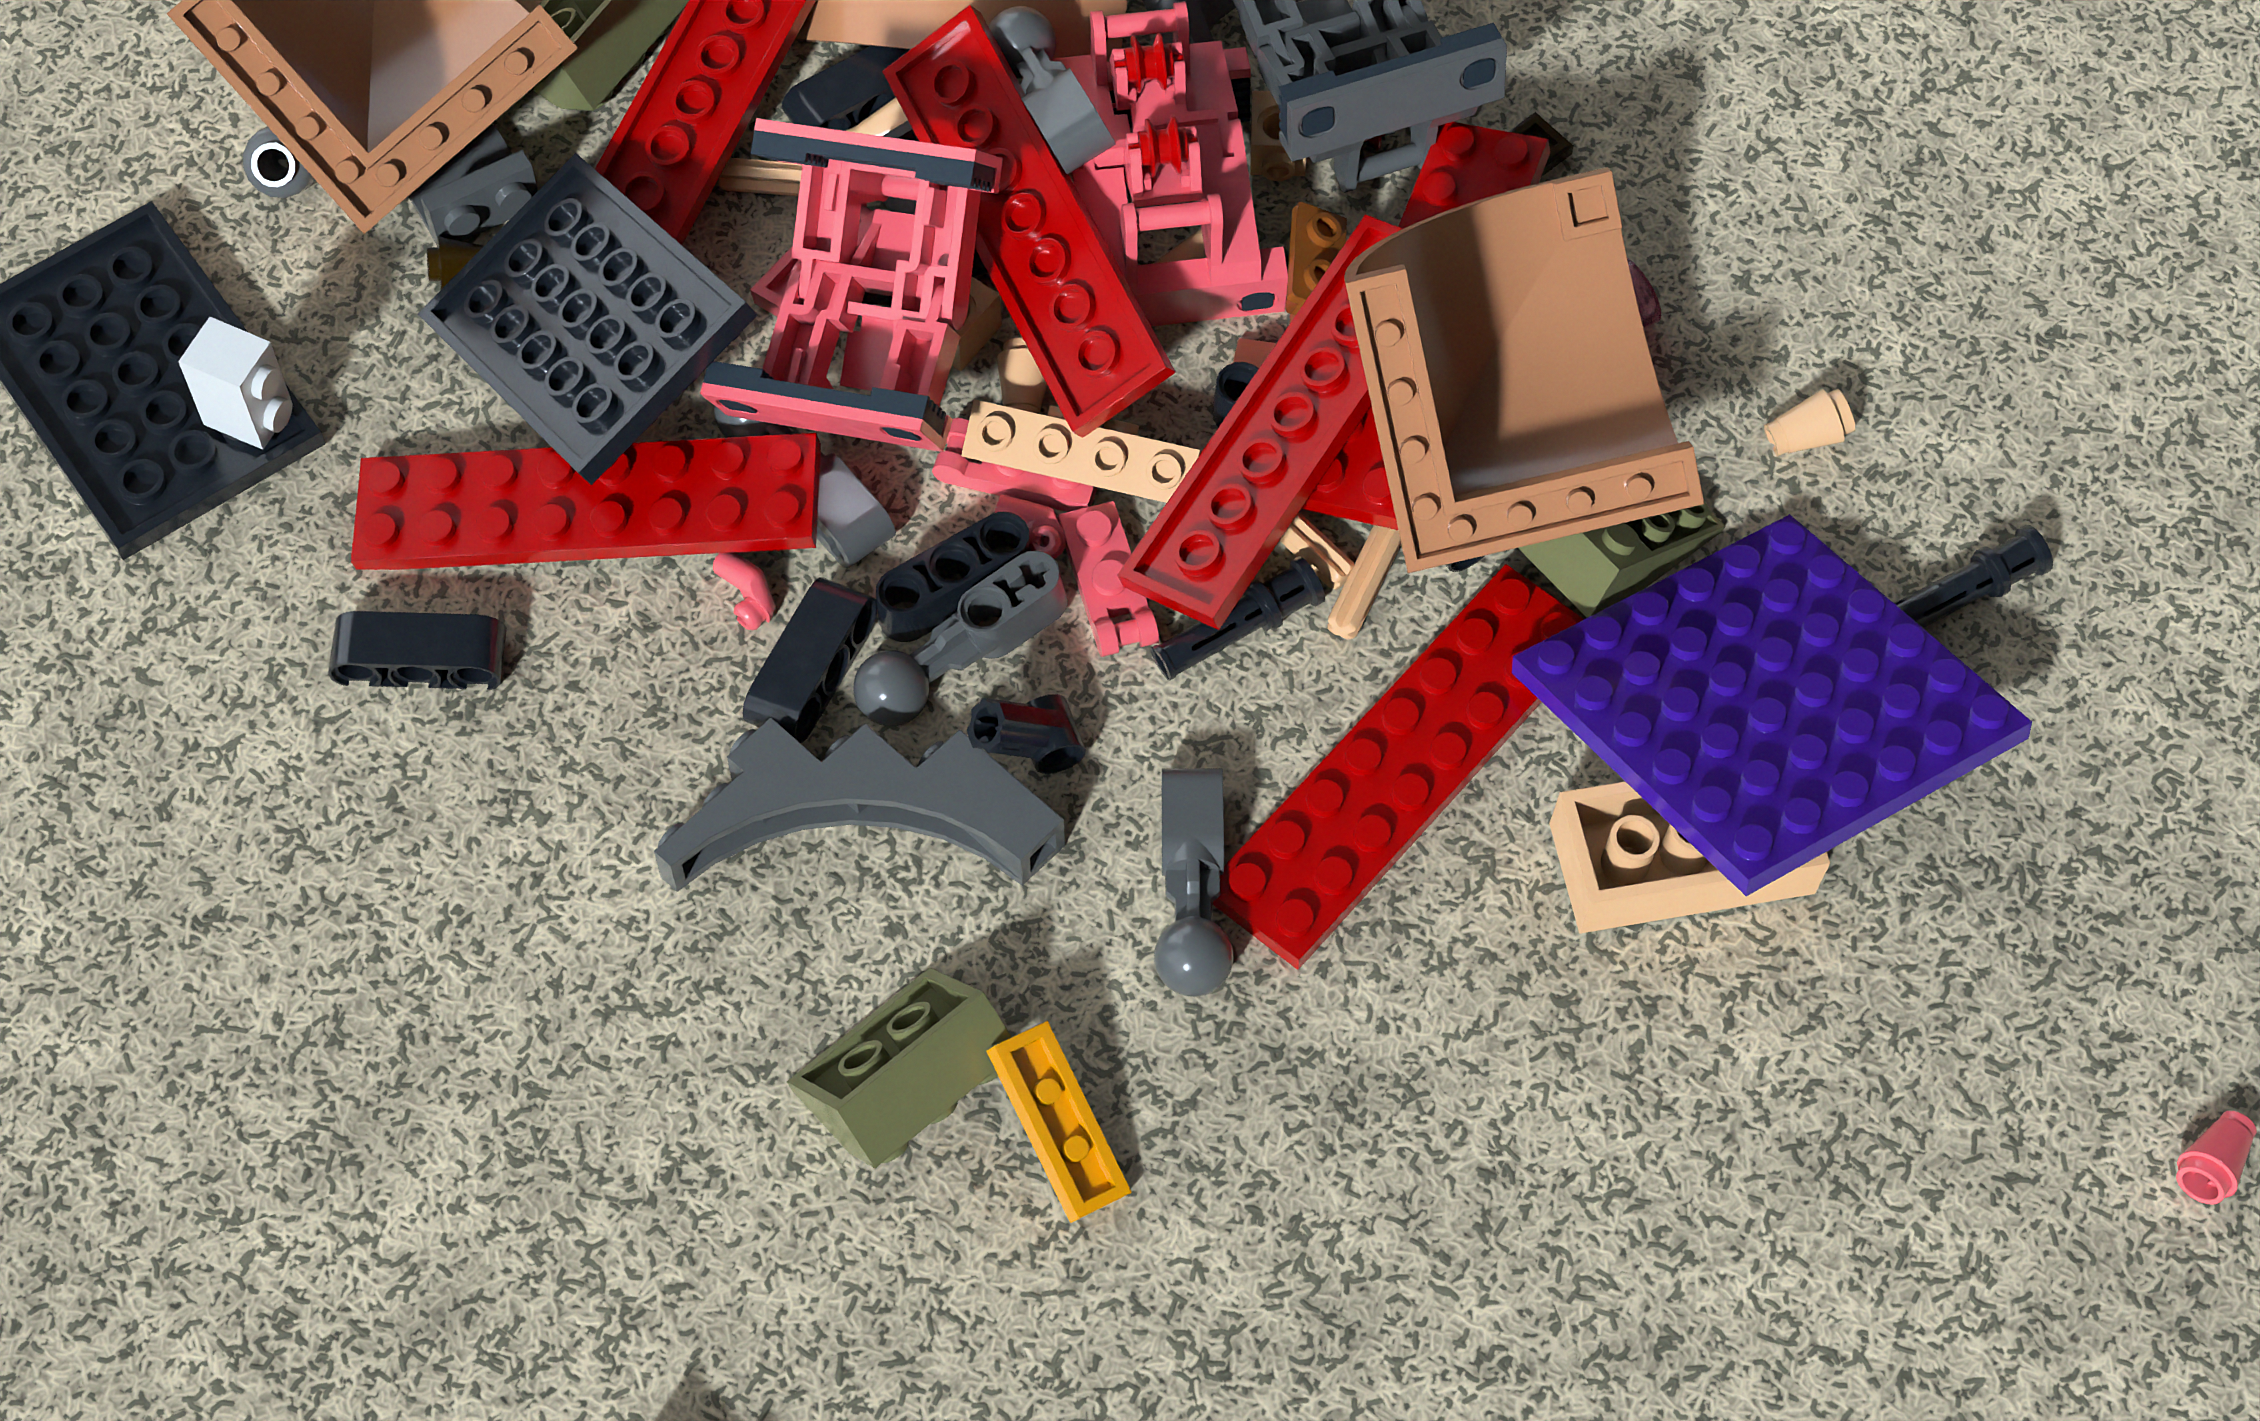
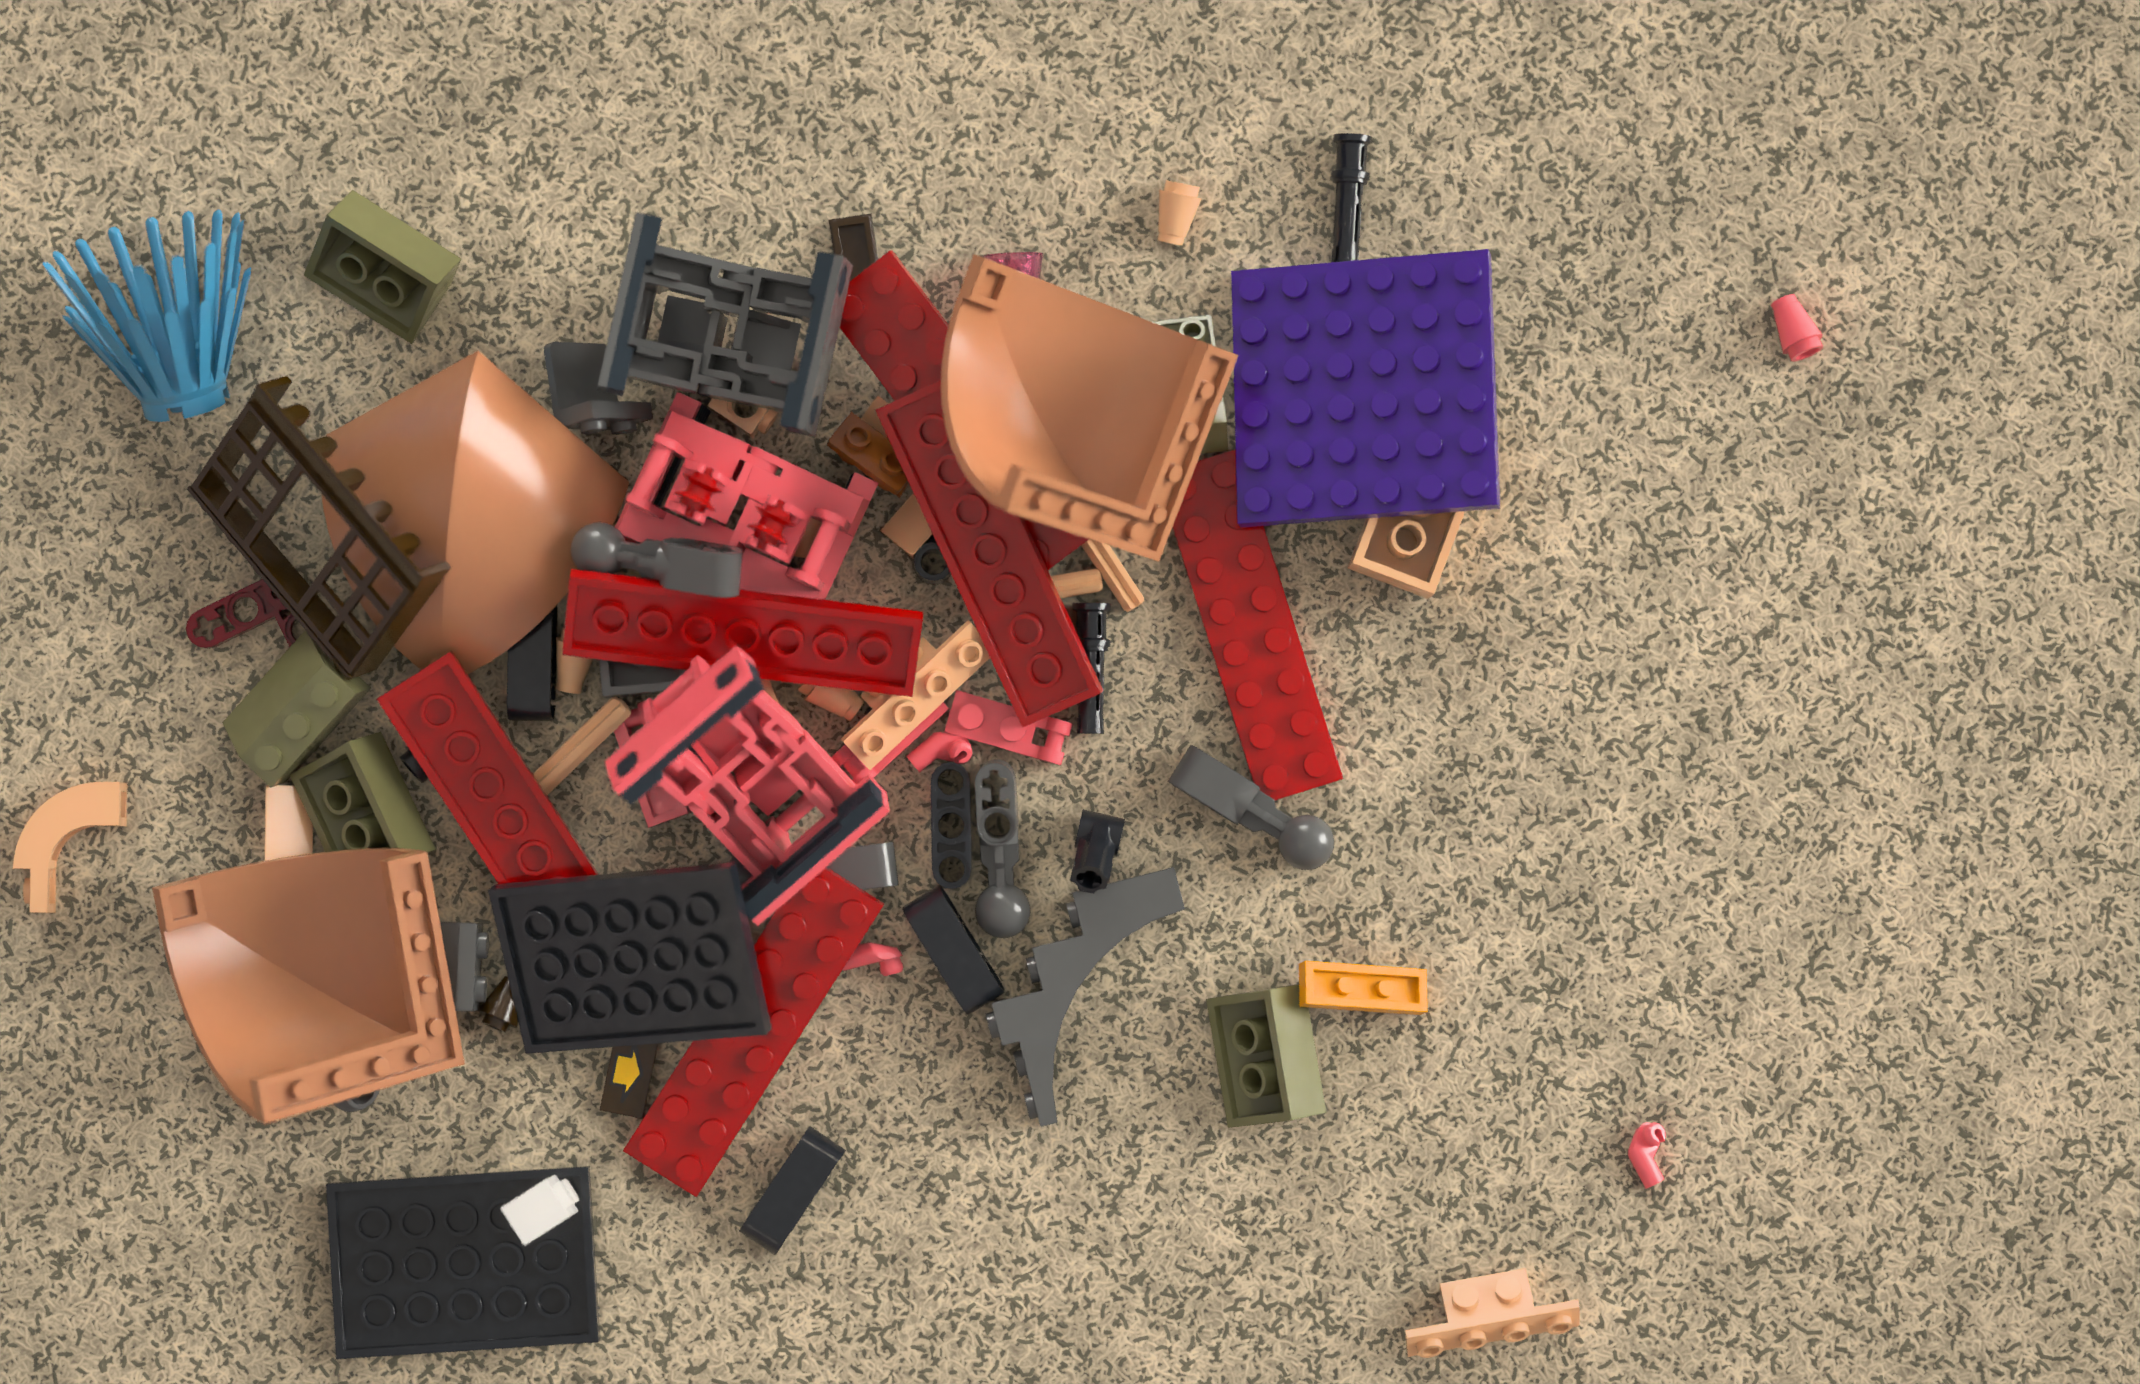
camera: 60 degrees left, 25 degrees up
none -> dark brown tile [599,1043,659,1119]

